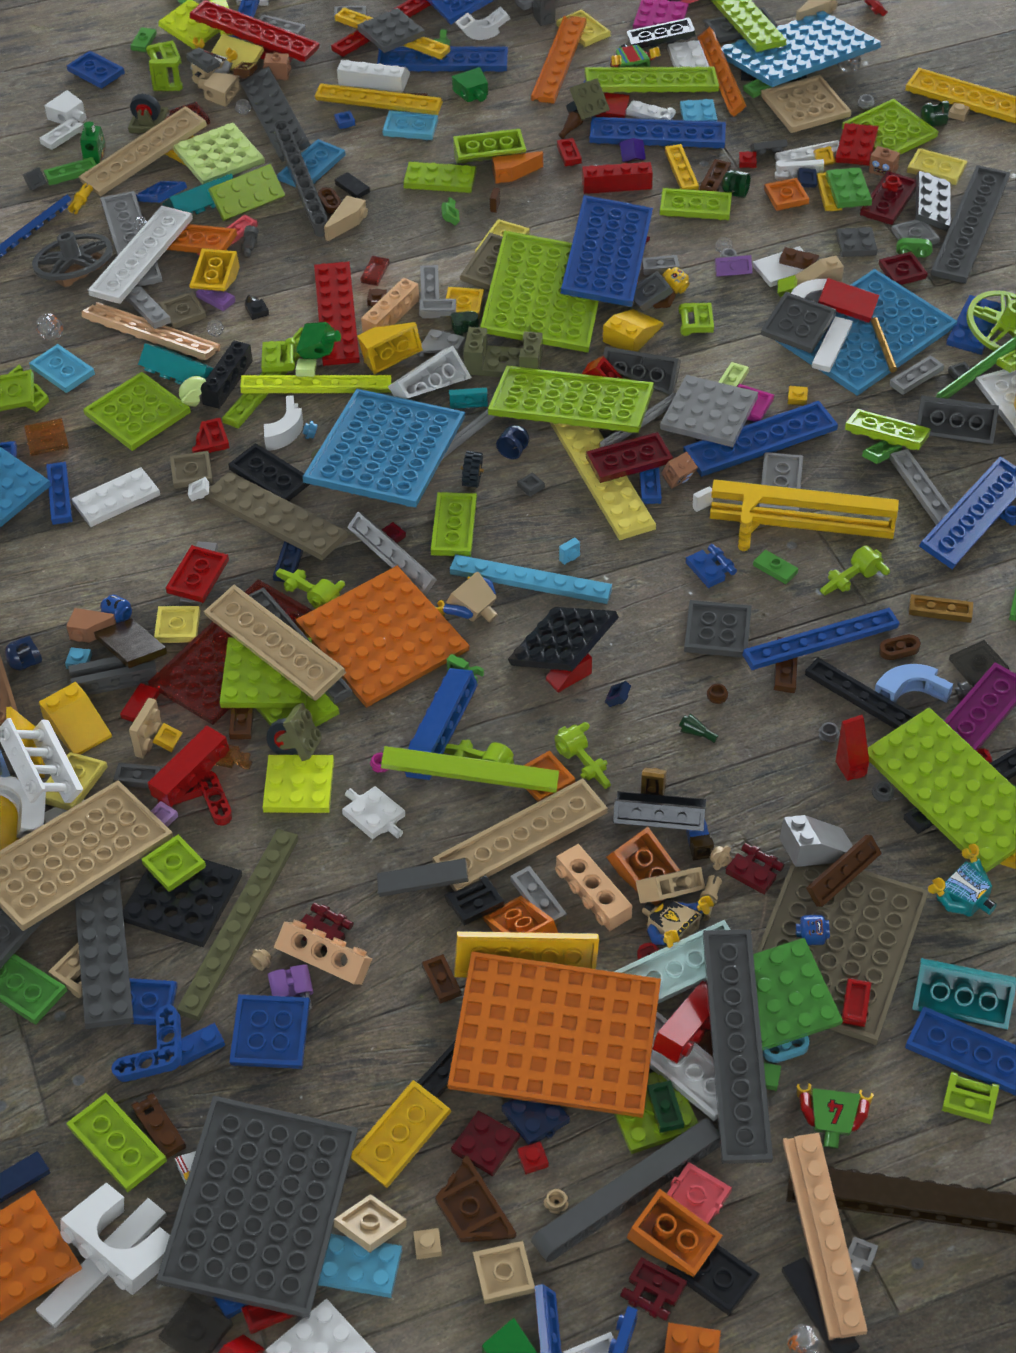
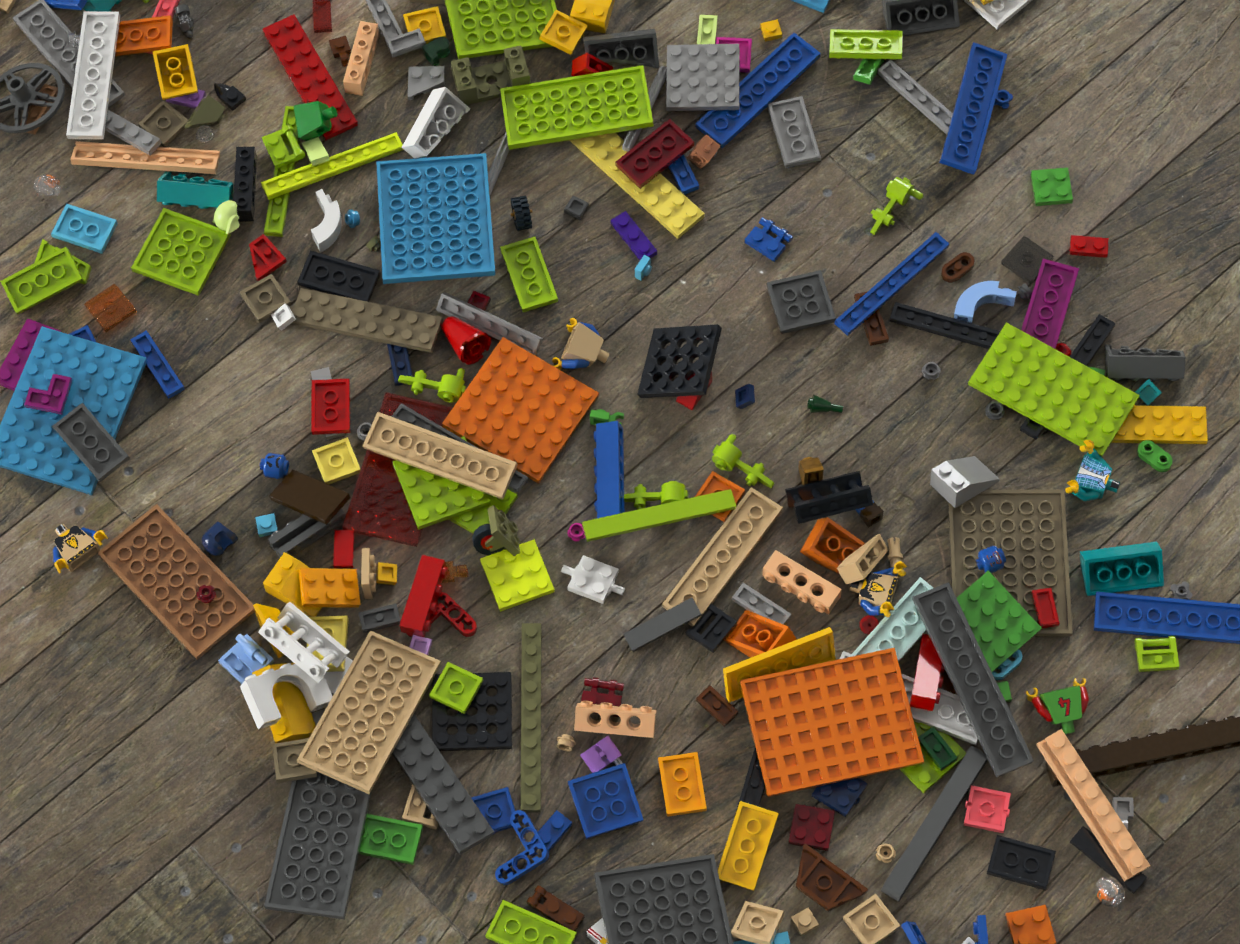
camera: 20 degrees left, 15 degrees up
nougat slope [66,608,116,643] -> none
white plate [72,467,160,527] -> none
reddish brown plate [229,708,254,740] -> none
yellow slope [357,322,423,375] -> none
teal plate [449,387,488,409] -> none
medium azure plate [450,554,612,604] -> none
dark blue helmet [496,425,529,460] -> none
red plate [517,1141,549,1175] -> none
dark red plate [620,1257,687,1321] -> none
orange slope [626,1189,723,1277] -> none
white tile [693,486,713,512] -> none
reddish brown plate [707,683,728,704] -> none
yellow piece [710,480,899,551] -> none
tan plate [710,846,732,870] -> none
dark red plate [725,843,785,895] -> none
bright green plate [753,549,798,584] -> none
reddish brown plate [806,835,882,907] -> none
red slope [835,715,869,781] -> none
pearl gold plate [909,594,973,623] -> none
none -> olive slope [184,95,226,129]
none -> light orange plate [298,568,361,608]
none -> red cone [442,316,491,365]
none -> yellow plate [539,10,588,55]
none -> dark purple plate [610,211,657,260]
none -> light orange plate [658,752,707,817]

